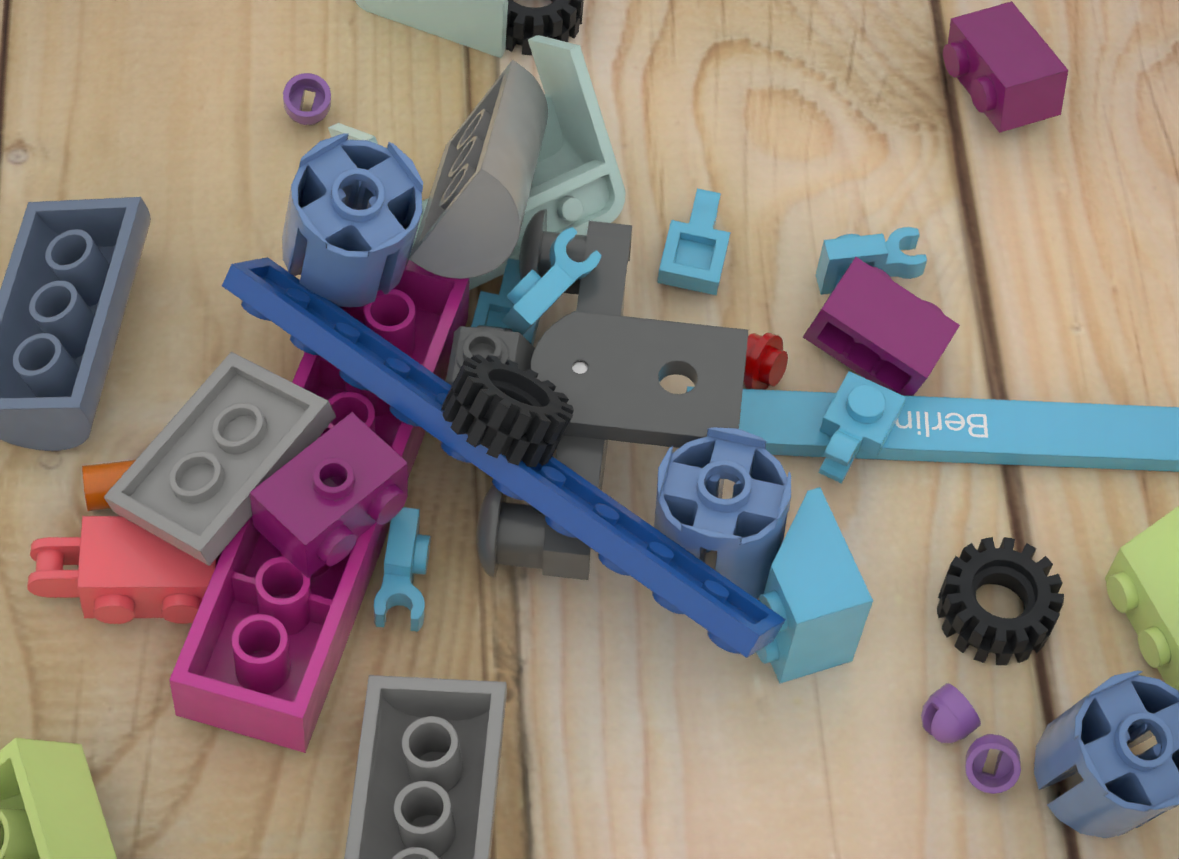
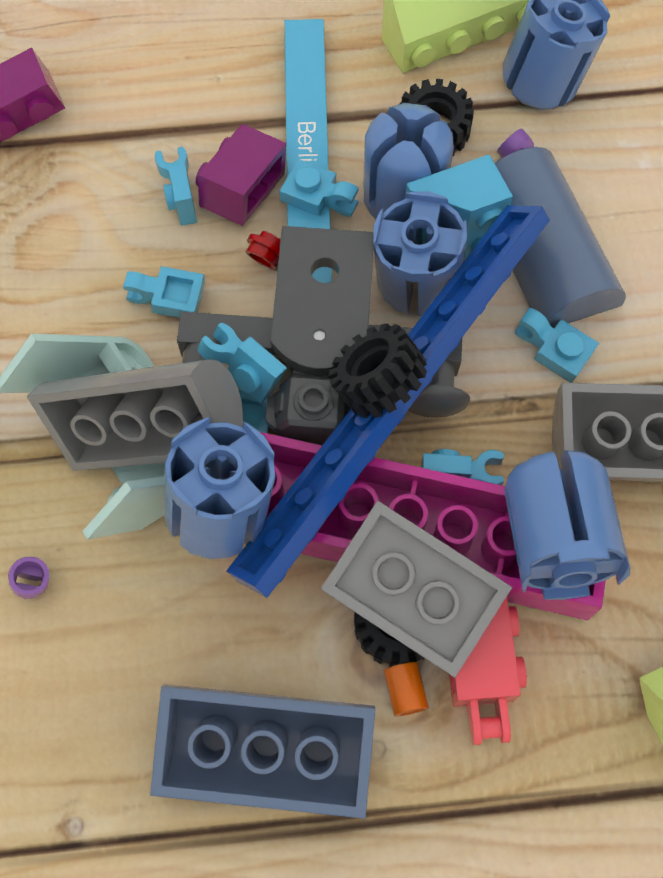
camera: 85 degrees left, 10 degrees up
magenta brick [250,412,408,578] -> none
medium lavender hinge [966,734,1021,794] -> none
none -> medium blue cylinder [363,103,454,219]
none -> sand blue brick [495,147,626,328]
none -> medium blue cylinder [504,450,630,600]
none -> medium azure plate [515,308,599,383]

